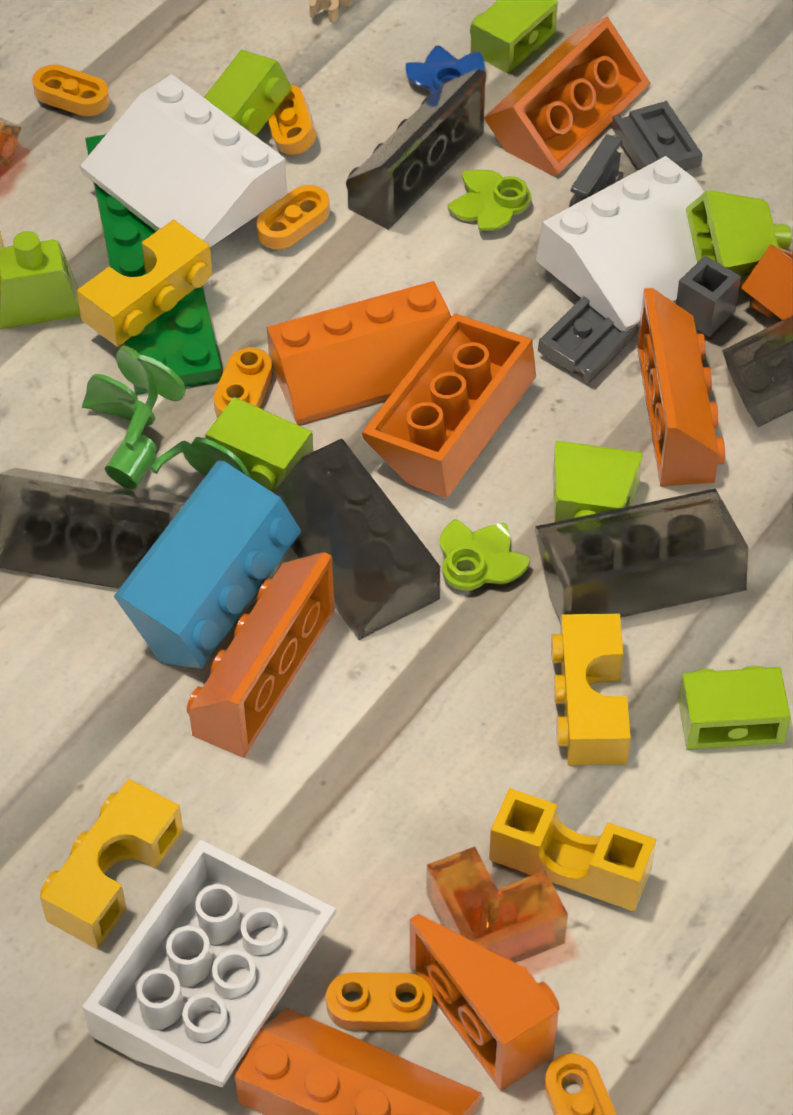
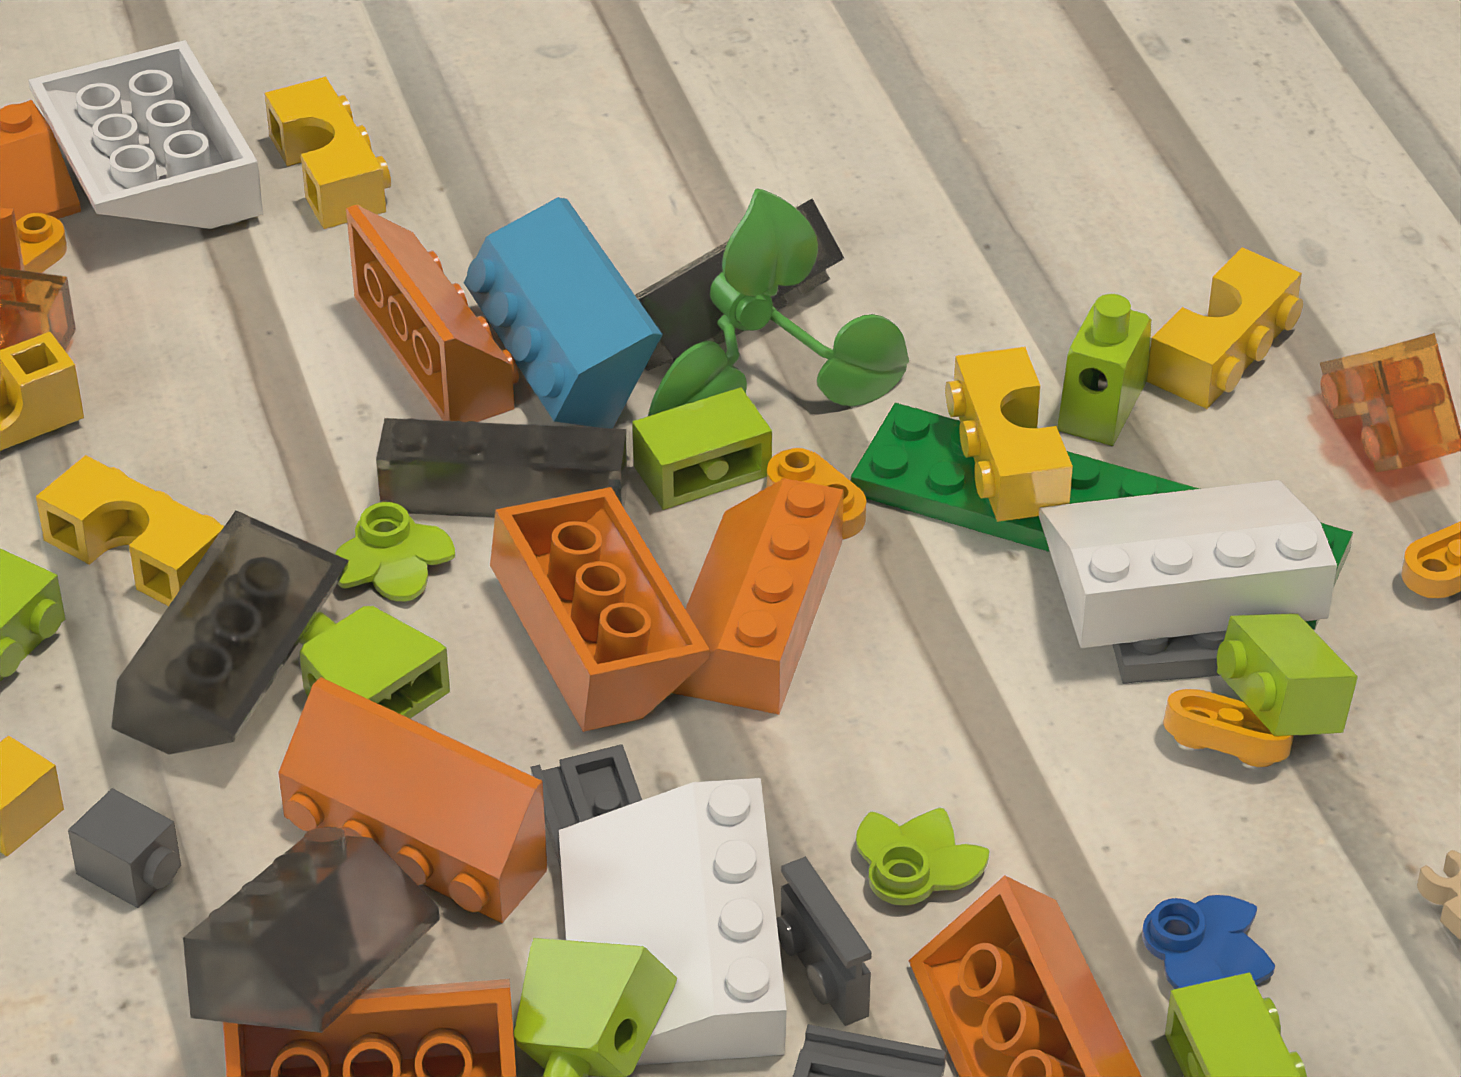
camera: 125 degrees right, 10 degrees down
light orange plate [256,185,330,249] -> none
clear smoke slope [346,69,486,230] -> none
dark grey brick [676,256,741,337] -> none

